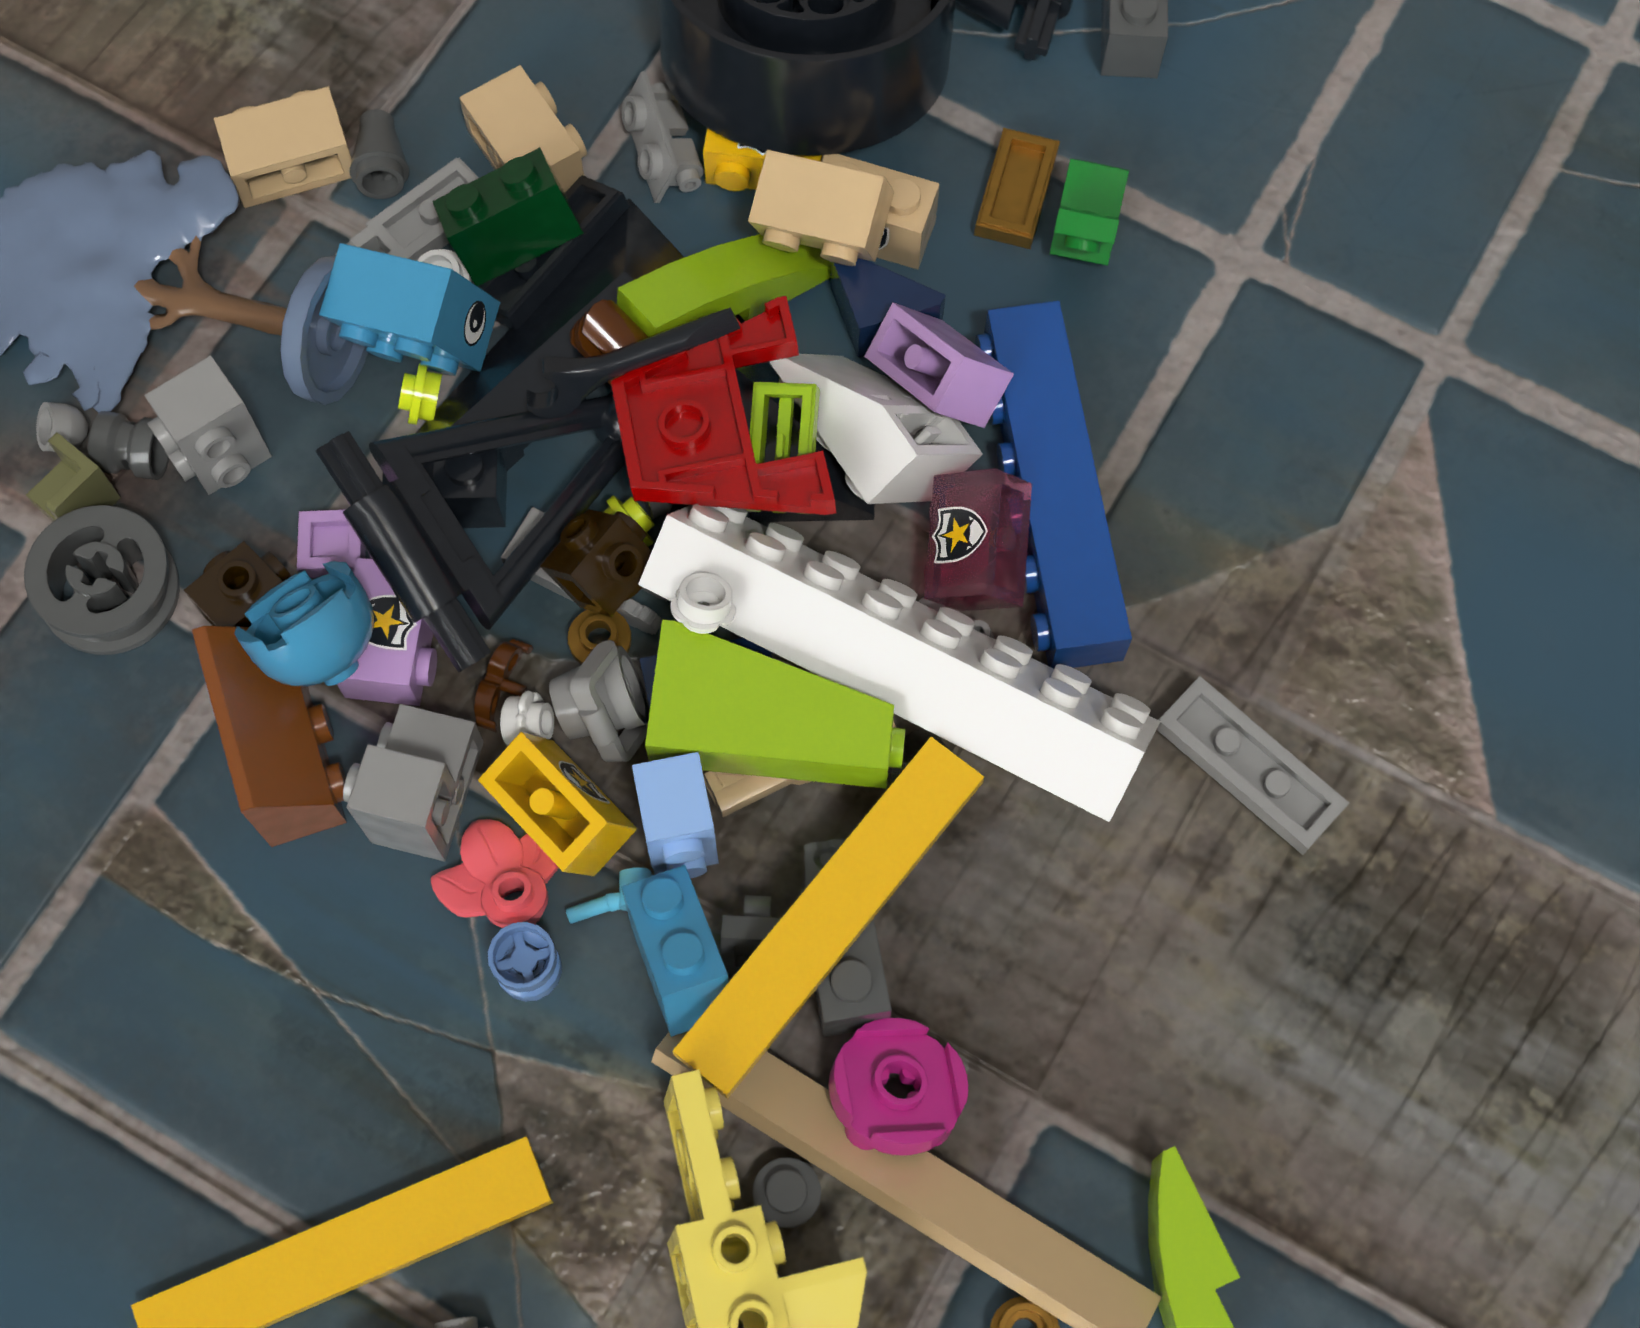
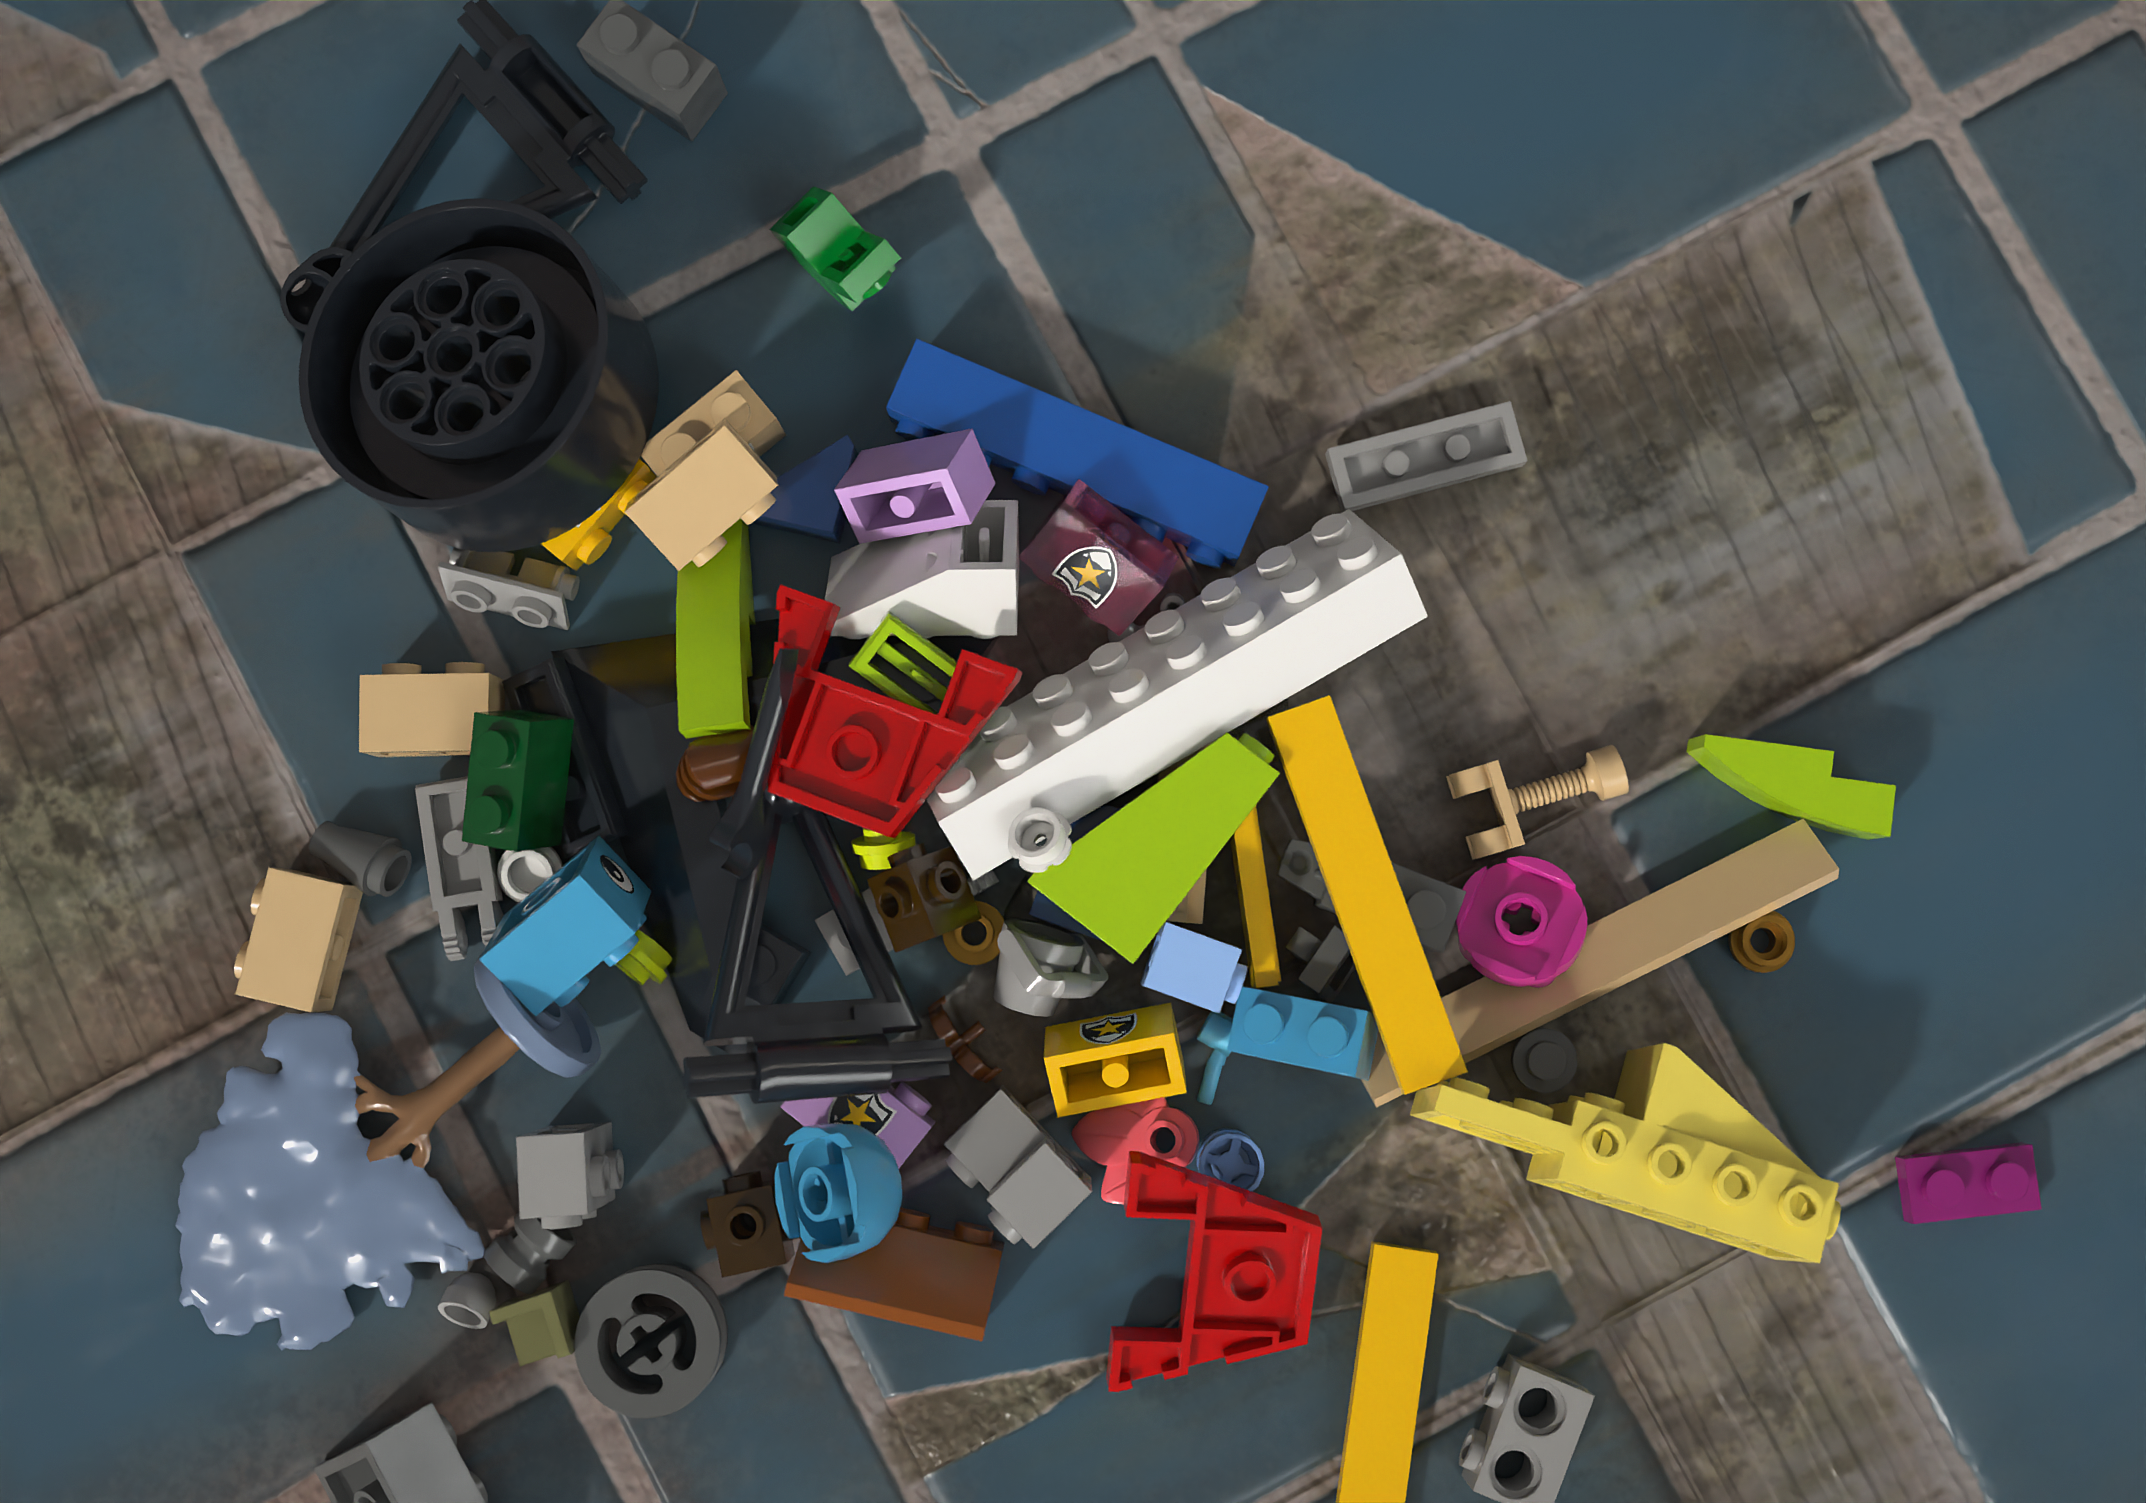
camera: 55 degrees left, 15 degrees up
lavender plate [297,510,365,578] -> none
white plate [500,691,555,746] -> none
pearl gold tile [974,128,1060,249] -> none
none -> red wing [1106,1151,1323,1392]
none -> yellow tile [1230,805,1281,988]
none -> tan bar [1446,745,1629,860]

